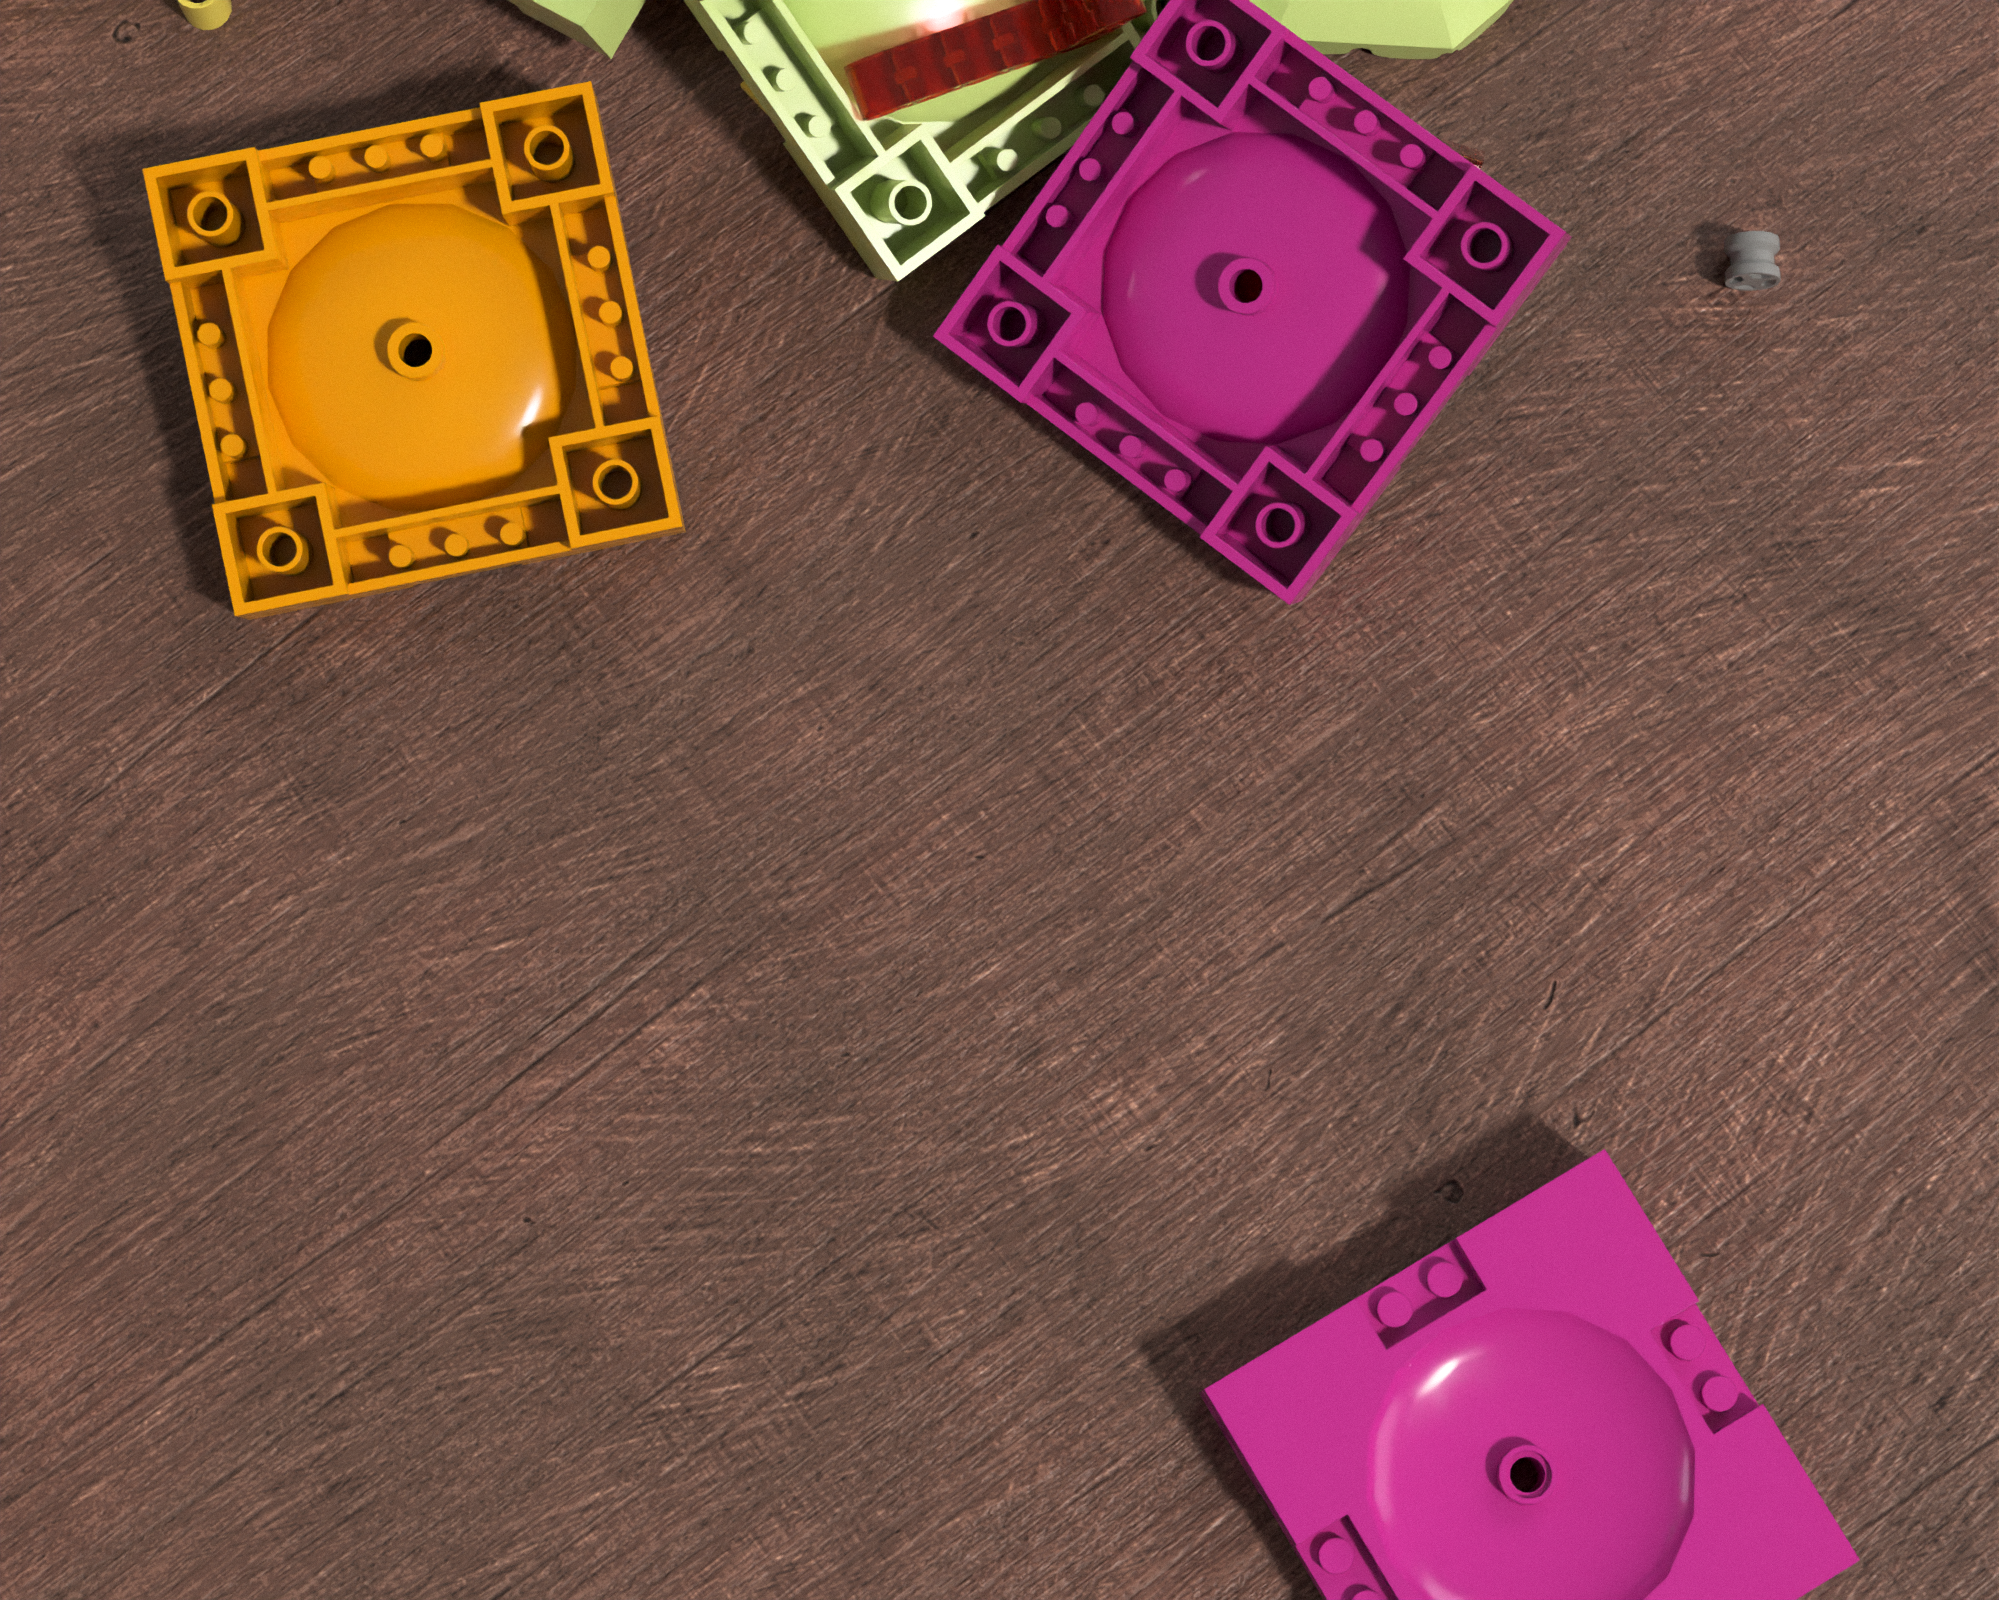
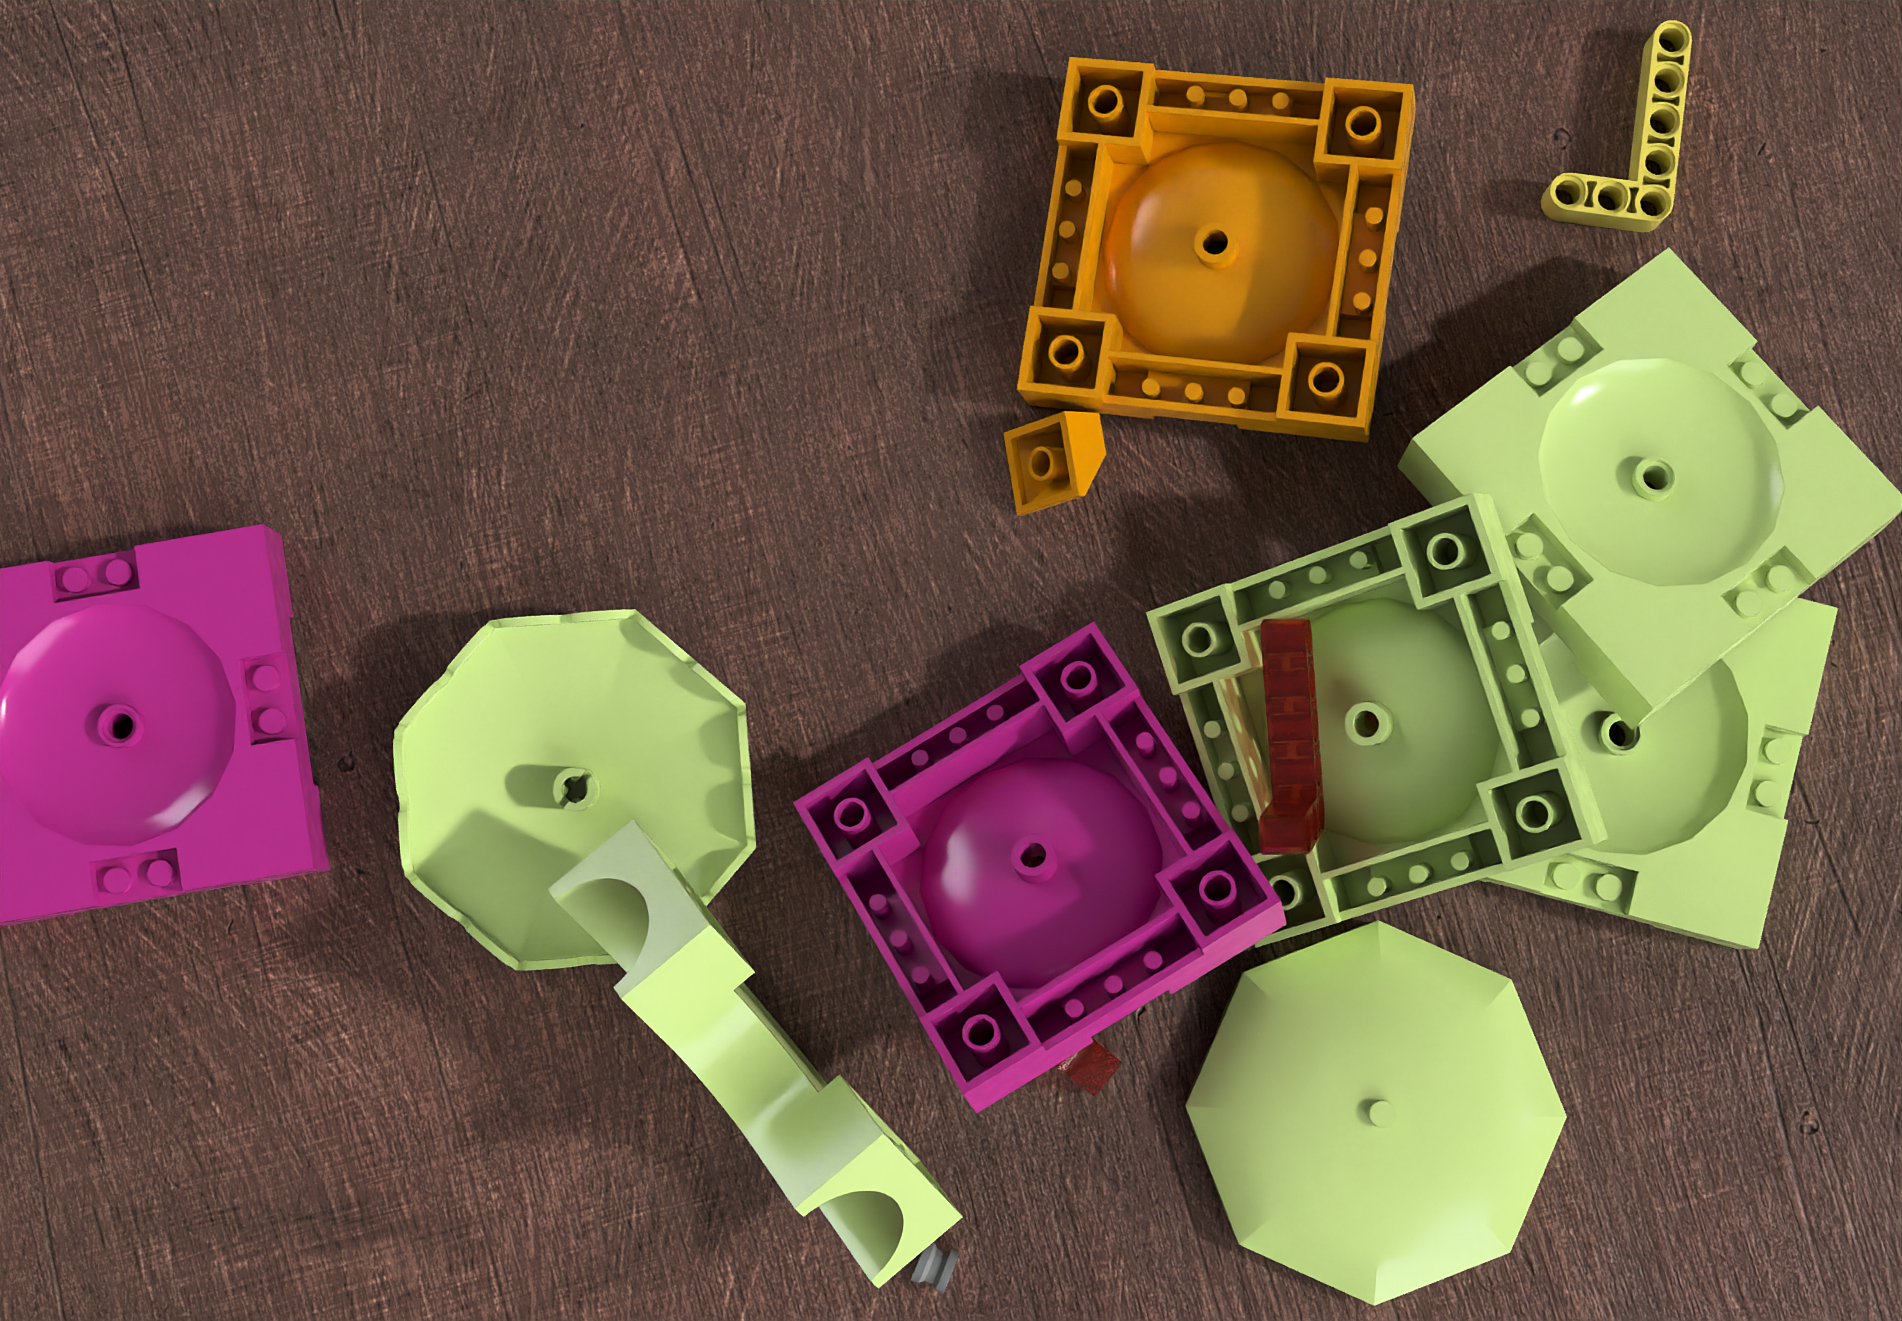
camera: 115 degrees right, 5 degrees up
none -> yellowish green piece [393,609,757,971]
none -> yellowish green piece [548,819,963,1289]
none -> light orange slope [1003,411,1106,516]

